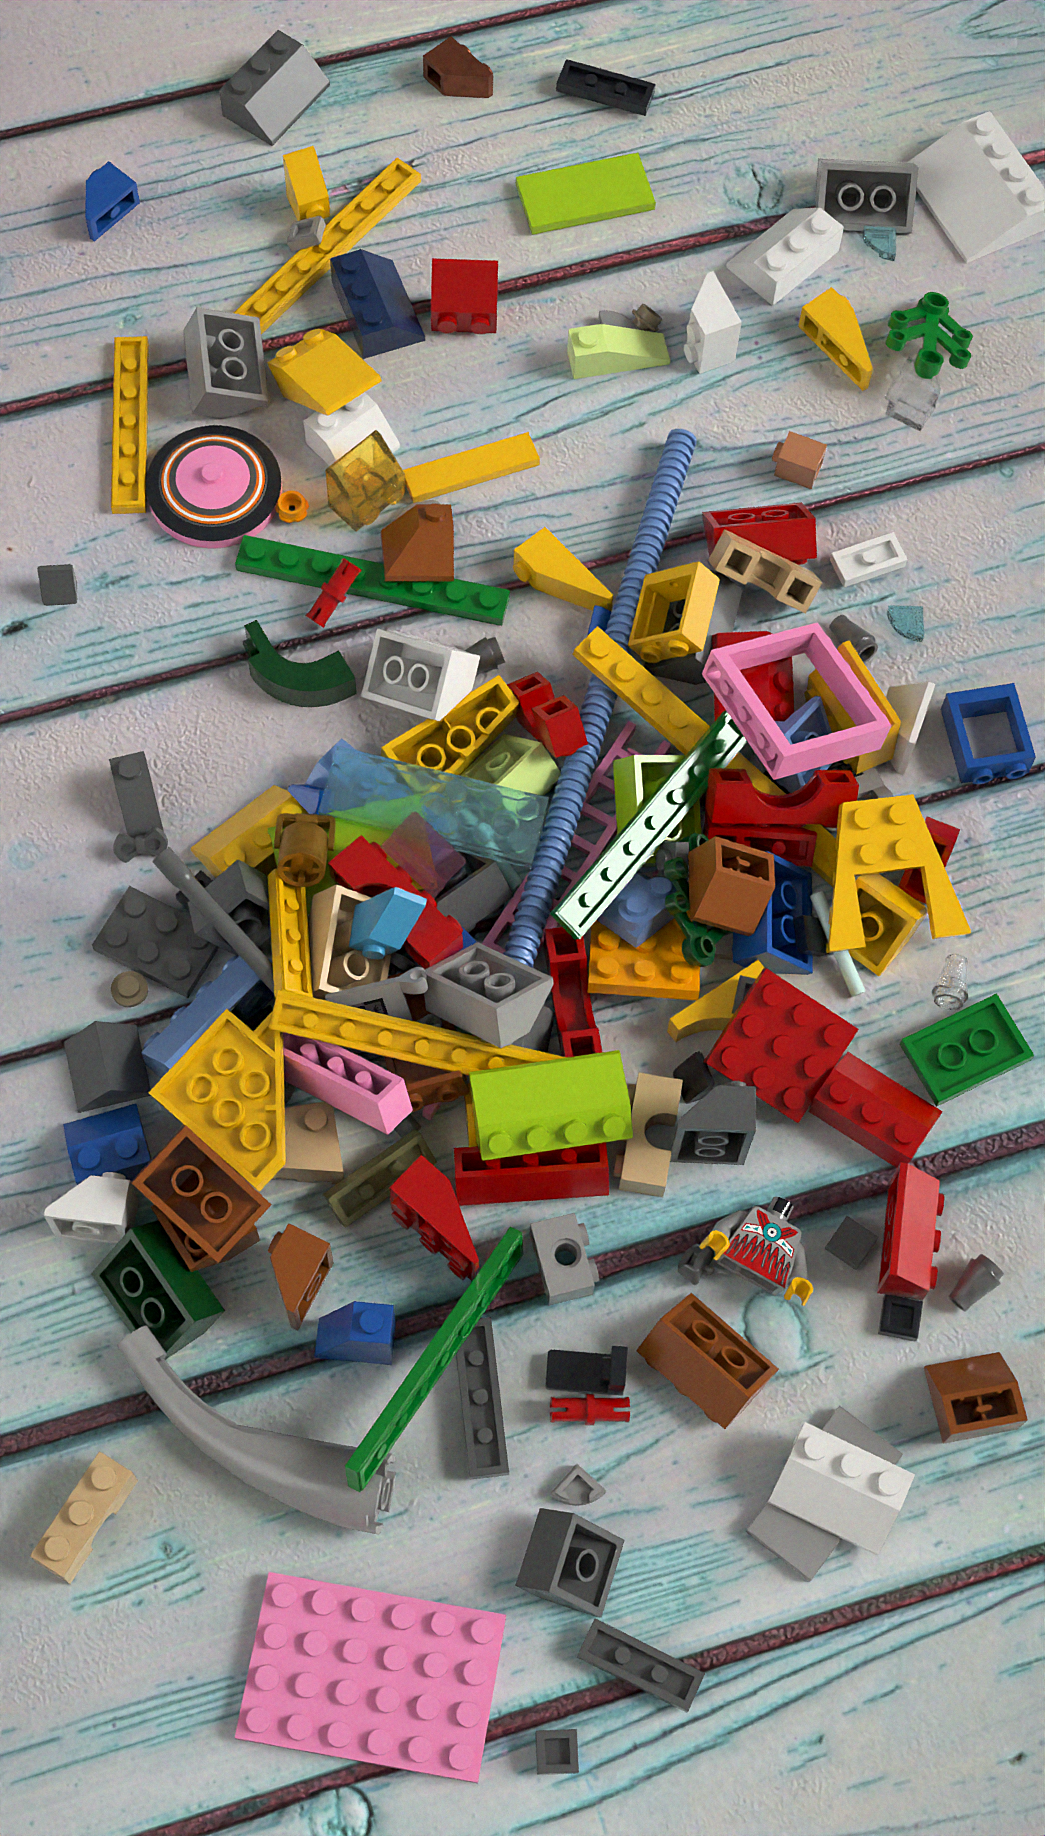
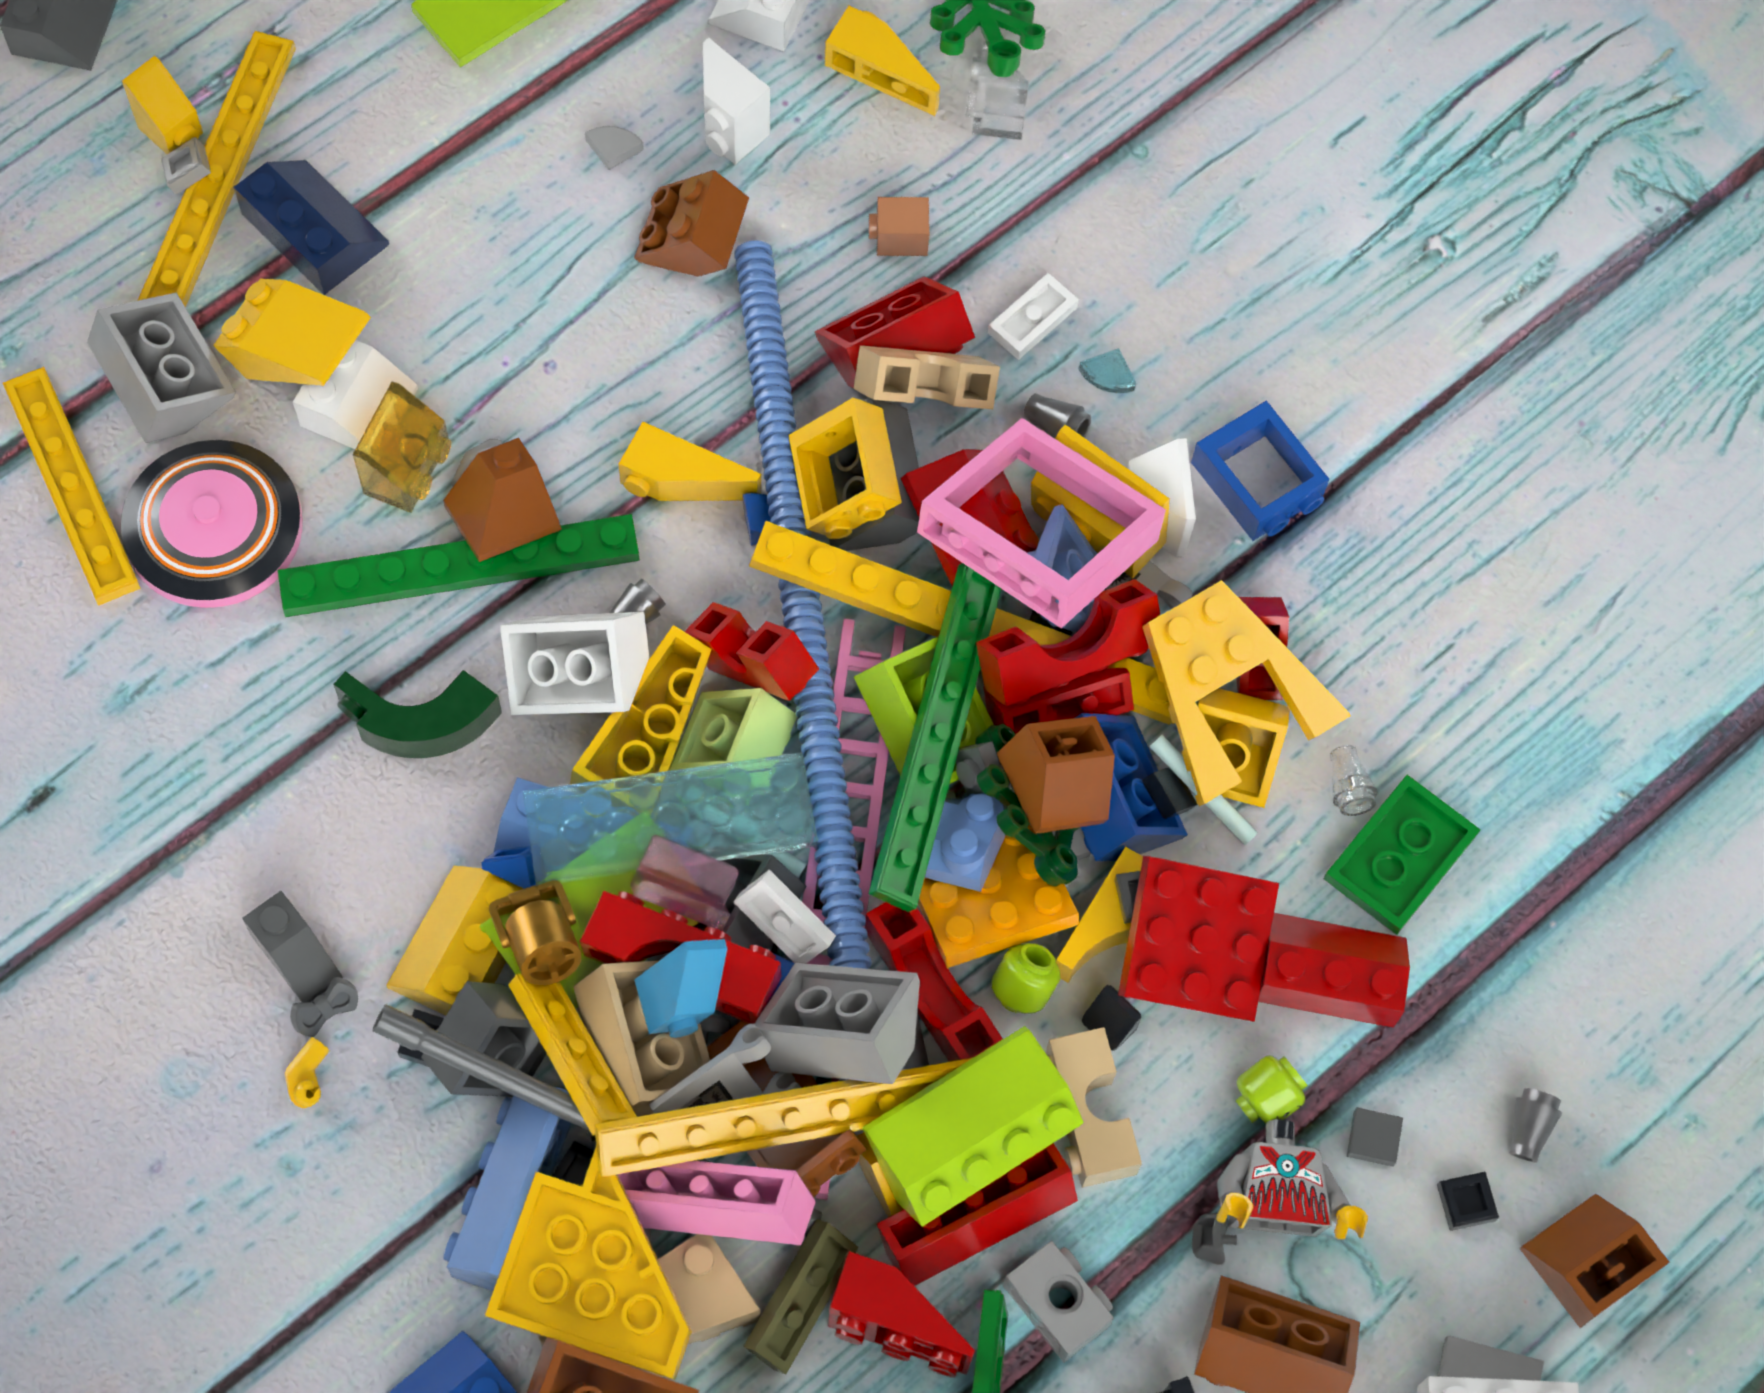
camera: 25 degrees left, 0 degrees up
dark grey slope [37,564,77,606] -> none
dark grey slope [64,1021,151,1113] -> none
dark grey plate [92,886,219,998] -> none
dark tan plate [111,971,148,1007] -> none
light orange plate [275,491,309,523] -> none
red pin [305,558,362,628] -> none
yellow tile [402,432,540,503] -> none
red slope [431,258,498,334] -> none
yellowish green slope [567,324,670,379] -> none
dark tan plate [632,303,663,332] -> none
dark grey slope [670,1081,756,1165] -> none
slope [877,1162,945,1300] -> none
none -> yellow arm [285,1037,330,1108]
none -> dark orange slope [634,170,749,277]
none -> white plate [734,870,836,963]
none -> lime head [992,943,1060,1014]
none -> lime head [1235,1055,1308,1123]

